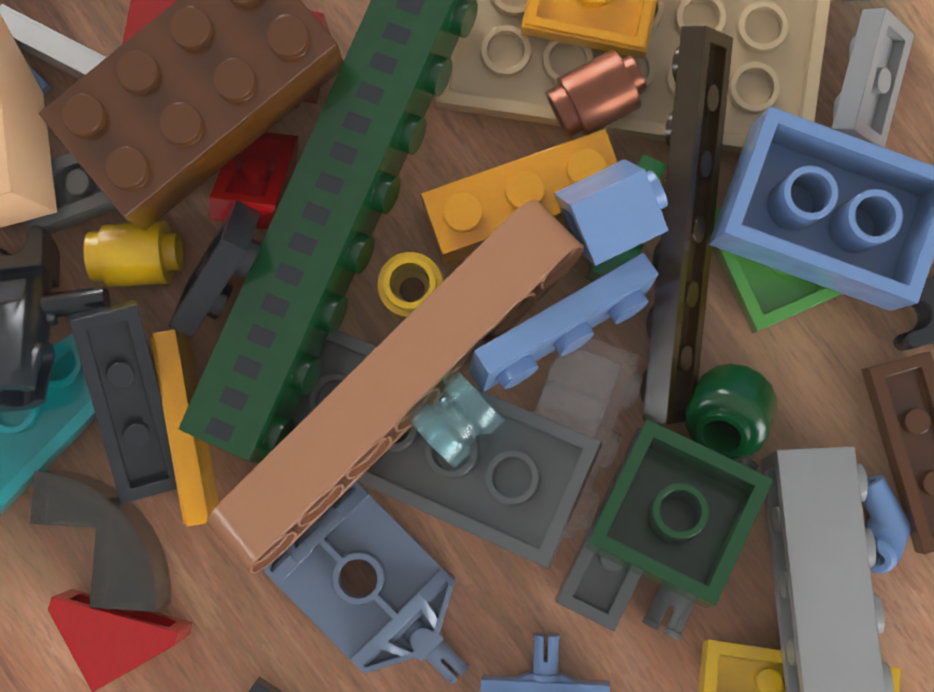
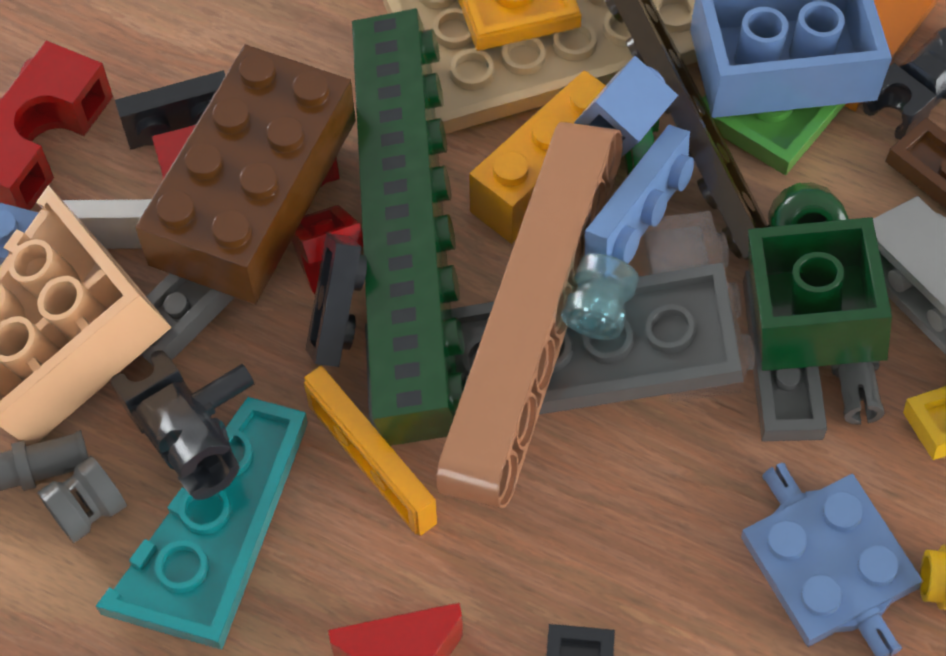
camera: 25 degrees left, 25 degrees down
clear smoke brick [30,469,171,611] -> none
black plate [69,299,177,504] -> none
yellow brick [83,220,185,287] -> none
sand blue plate [264,482,469,685] -> none
yellow brick [377,252,443,321] -> none
copper brick [545,49,647,138] -> none

